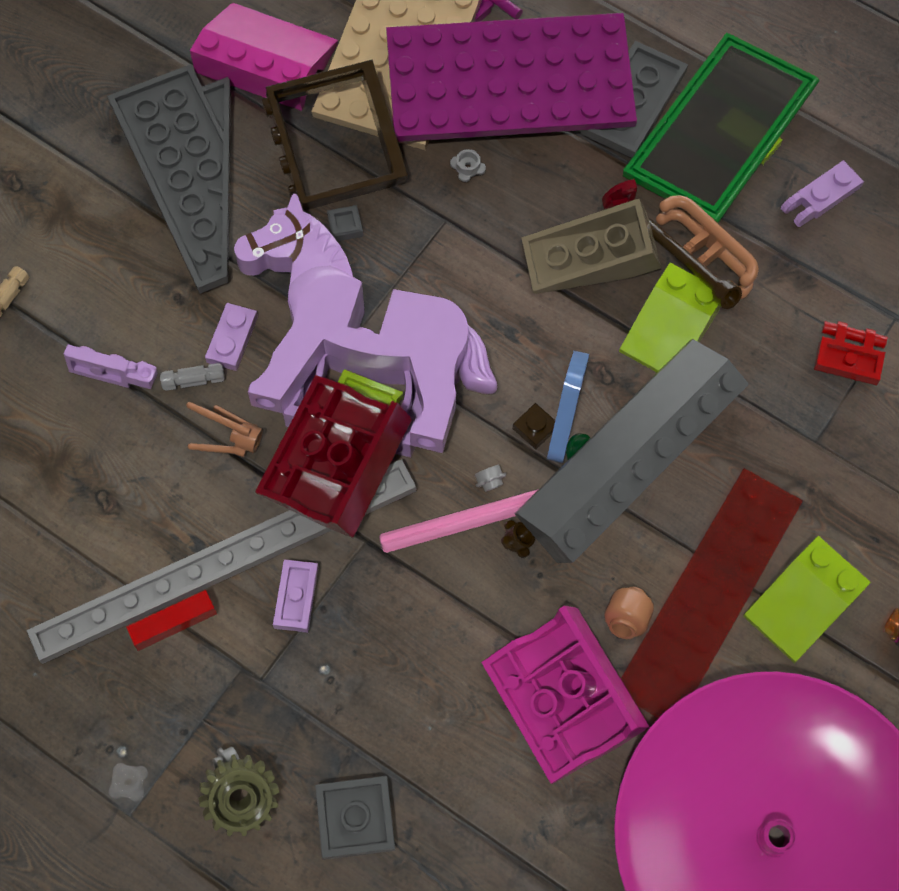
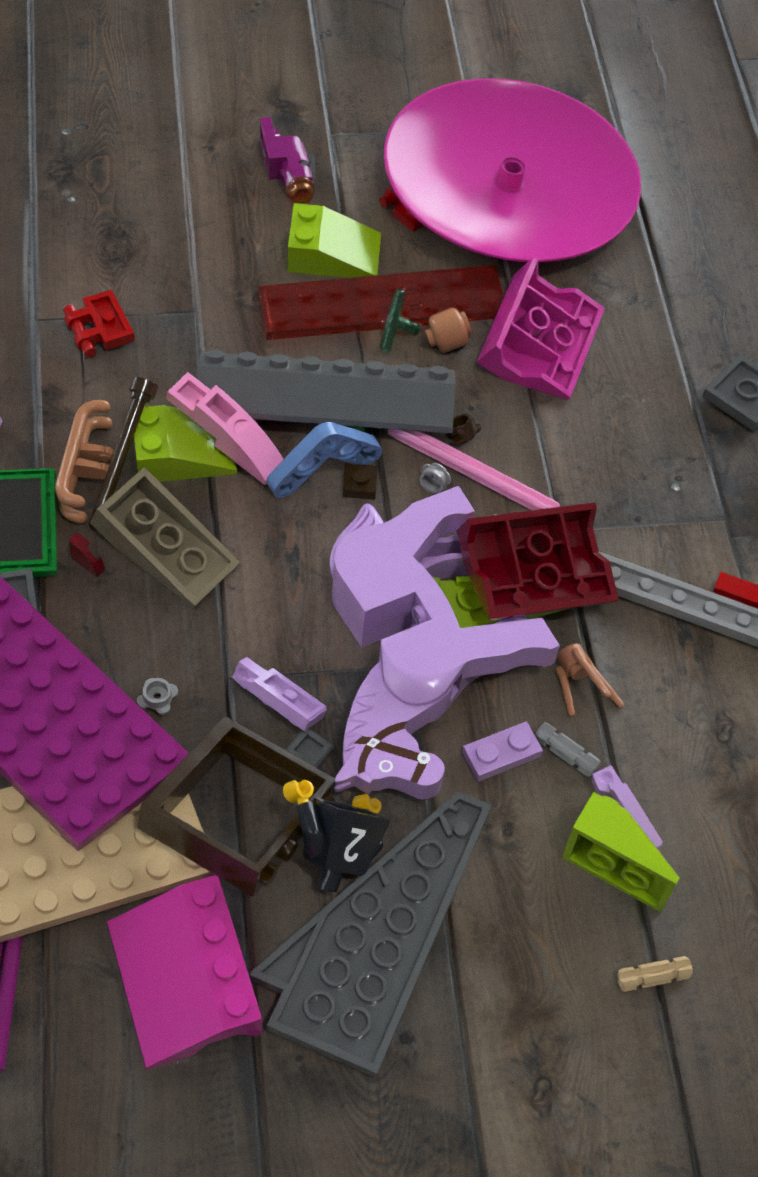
camera: 135 degrees left, 10 degrees down
lavender plate [273,559,318,633] -> none
none -> bright pink slope [165,372,284,485]
none -> lavender hinge [232,657,327,731]
none -> black torso [283,780,390,893]
none -> clear green piece [379,289,421,351]
none -> lime slope [562,792,680,913]

